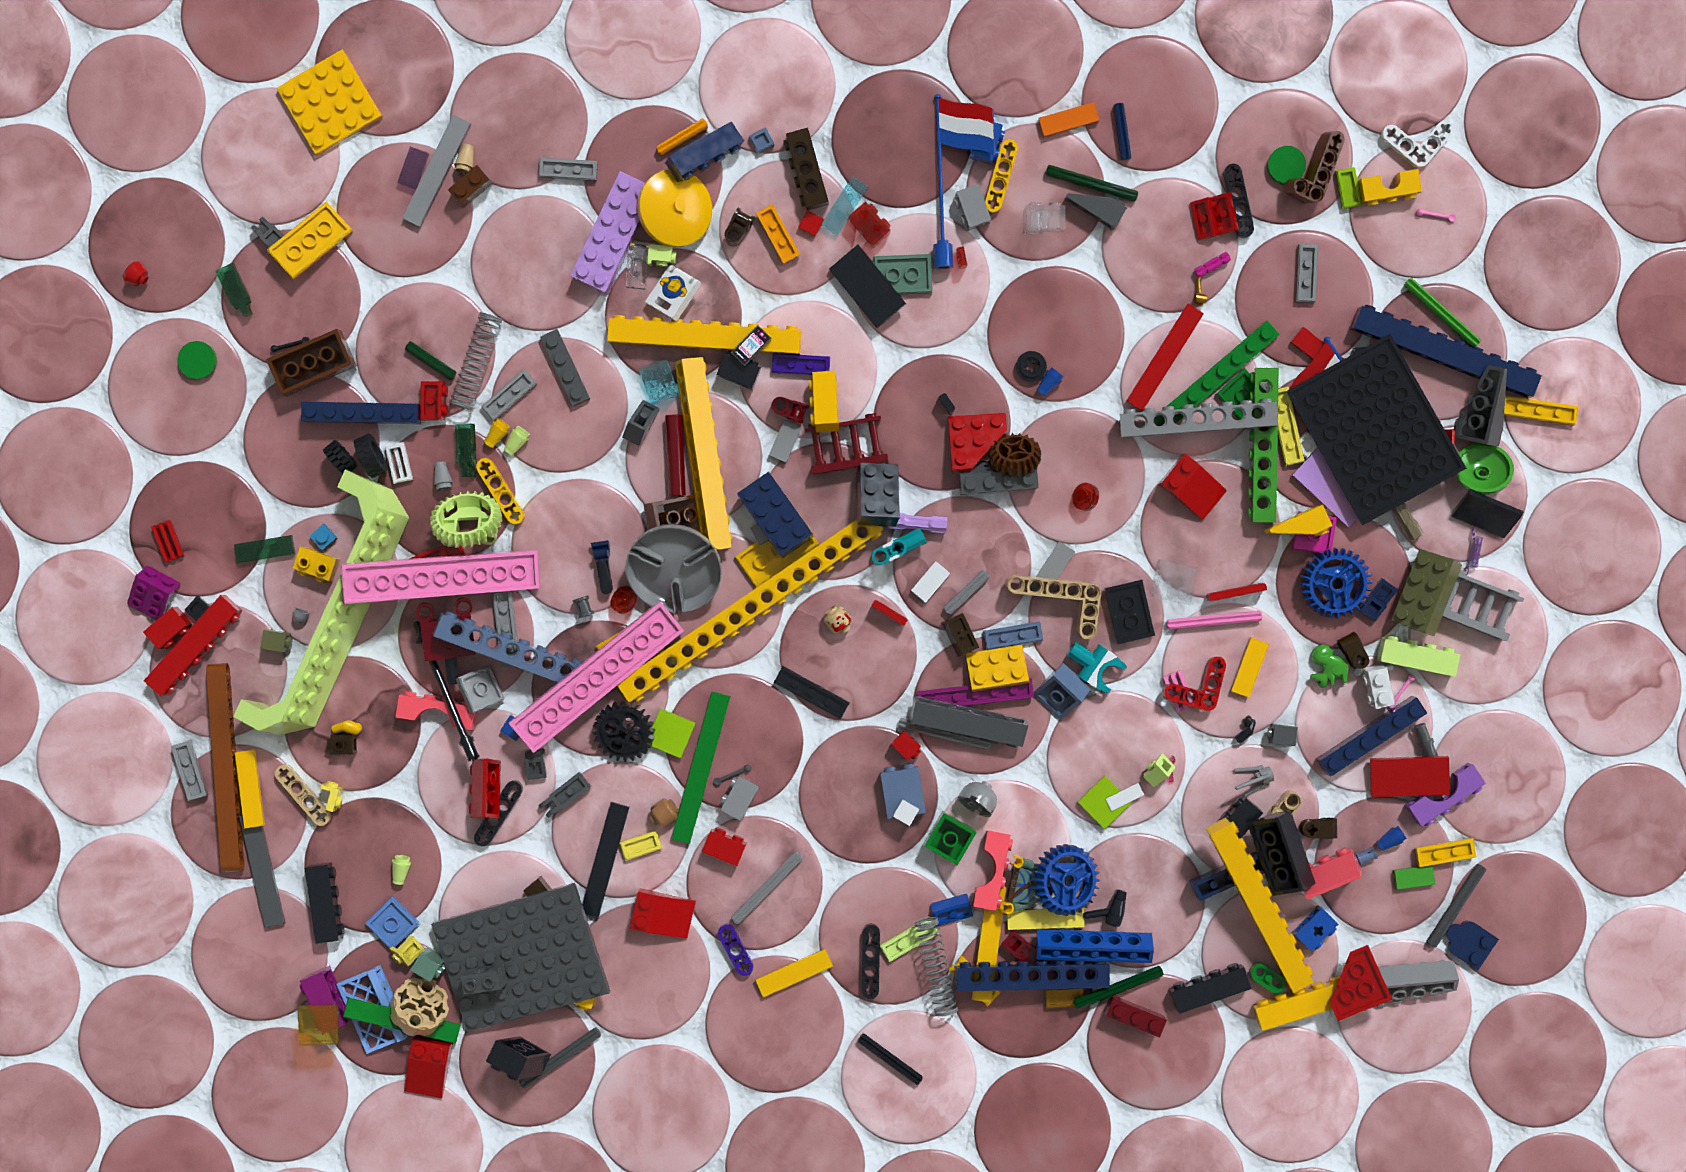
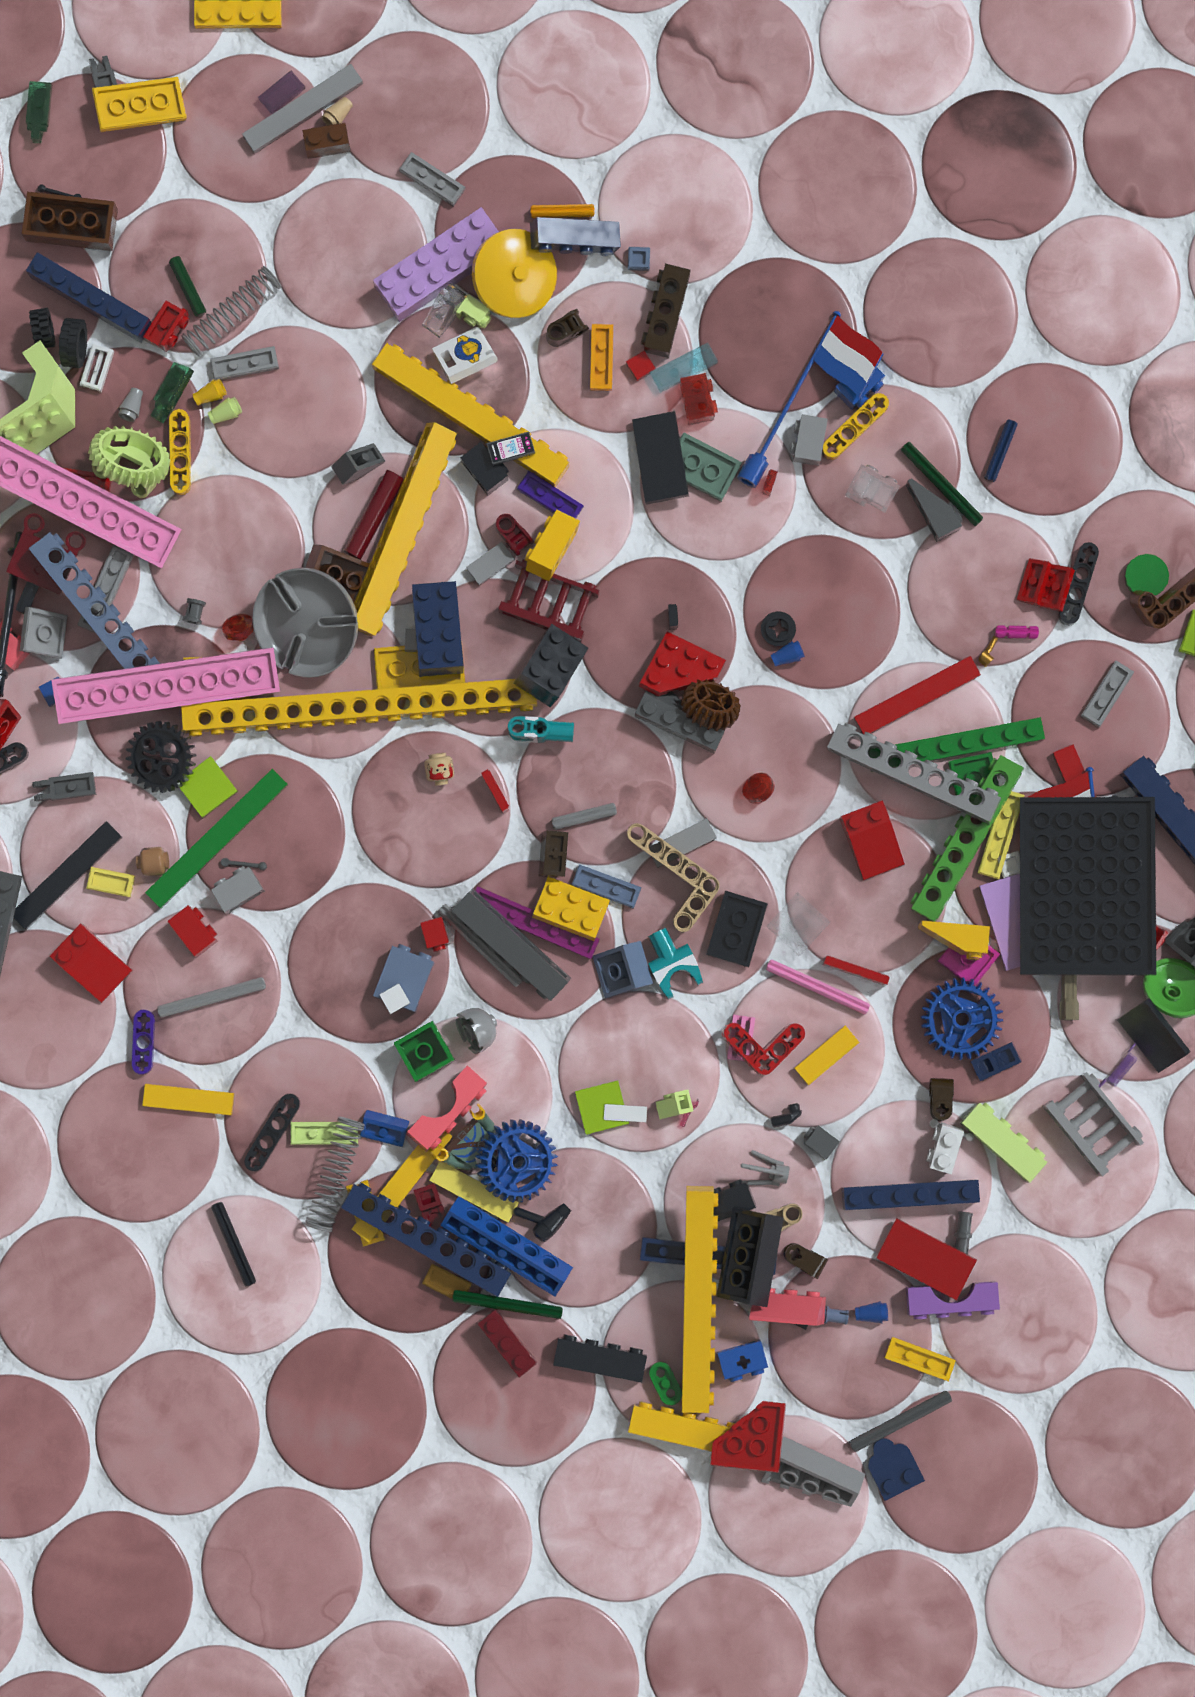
camera: 30 degrees right, 5 degrees down
dark grey bracket [524,748,547,780] -> none
dark grey plate [540,329,590,407] -> none
piece [591,540,613,594] -> none
clear light blue bracket [639,360,679,405] -> none
black tile [773,666,850,719] -> none
lavender axle [889,513,947,534] -> none
white tile [911,561,950,603] -> none
orange tile [1038,102,1099,138] -> none
bright green animal [1311,644,1348,688] -> none
bright pink hinge [1388,674,1415,708] -> none
olive brick [1392,549,1462,636] -> none
bright green tile [1393,865,1435,890] -> none

